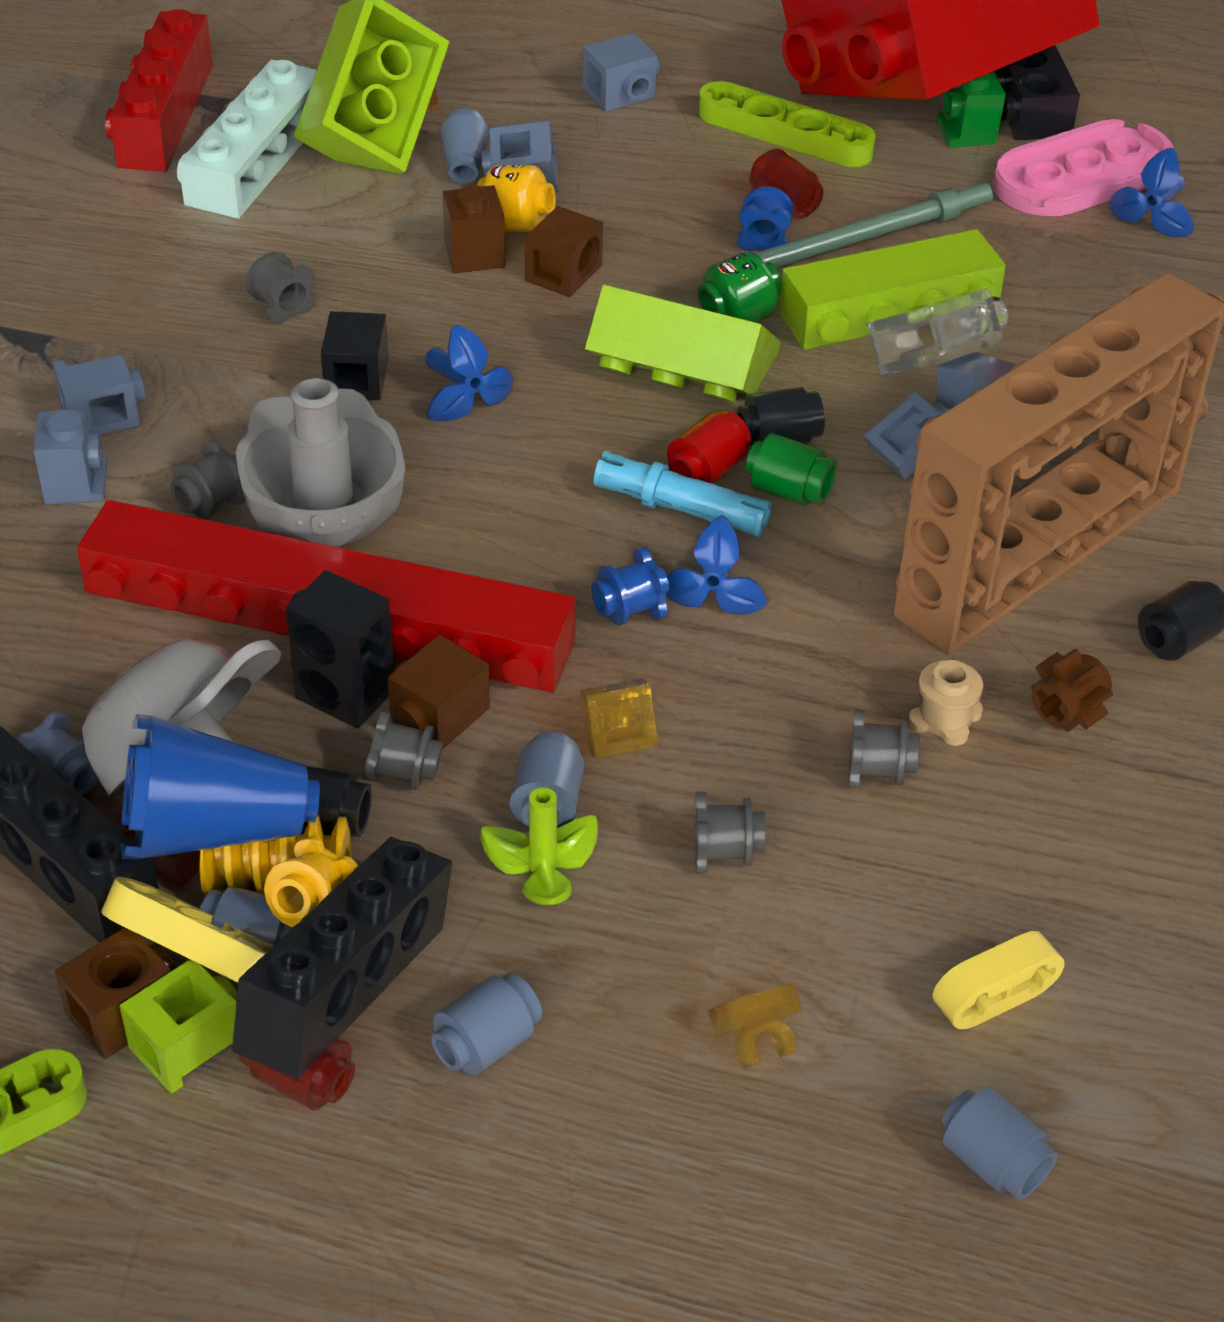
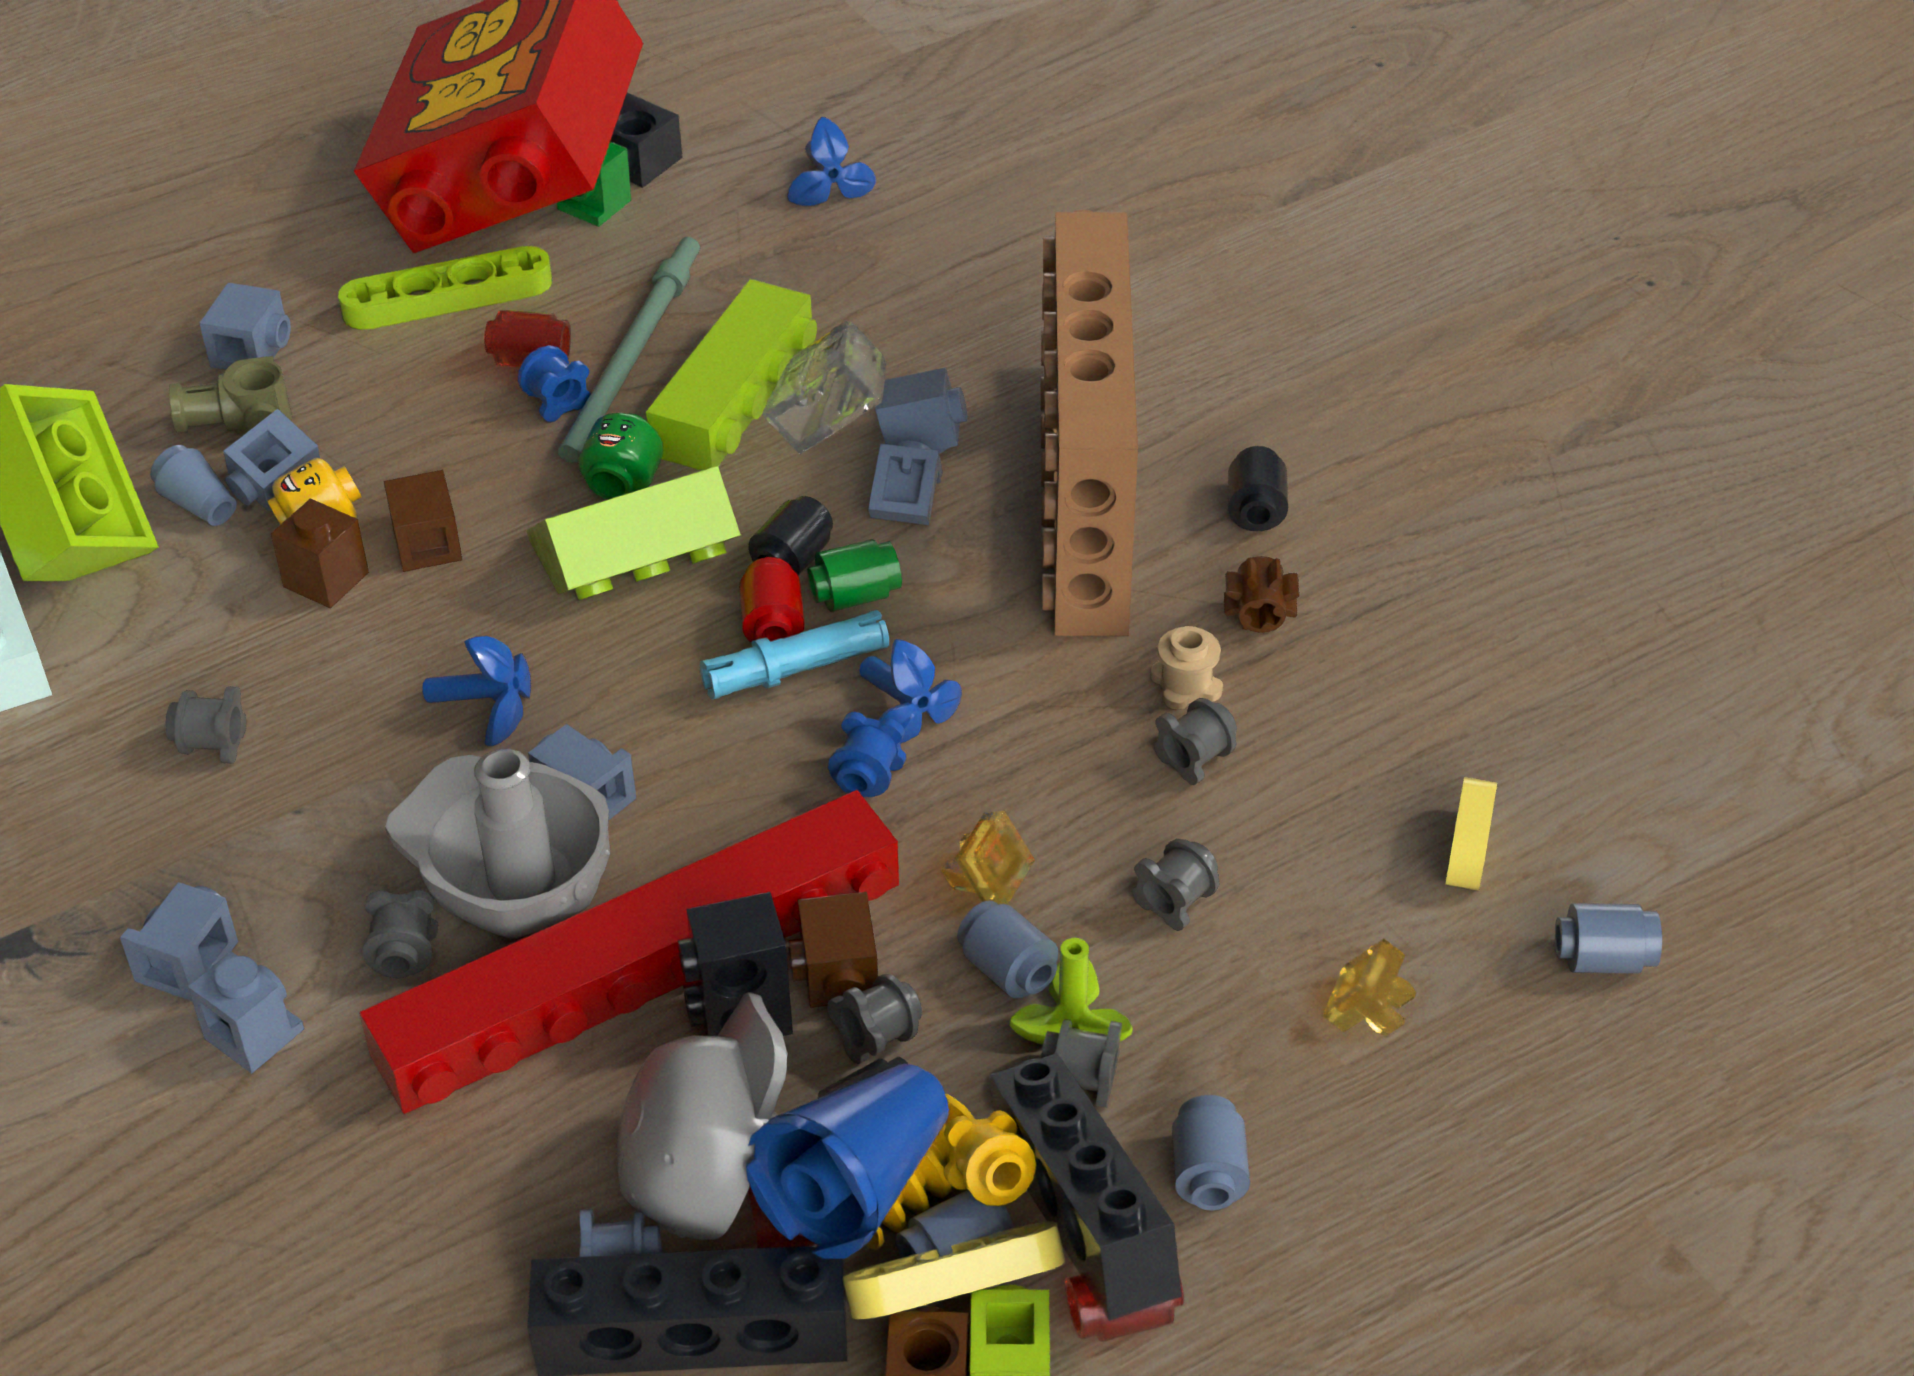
camera: 45 degrees left, 0 degrees up
black brick [321,311,389,400] -> none
bright pink tile [992,119,1174,216] -> none
none -> olive connector [169,356,292,437]
none -> sand blue brick [528,724,637,820]
none -> dark grey brick [1041,1019,1122,1108]

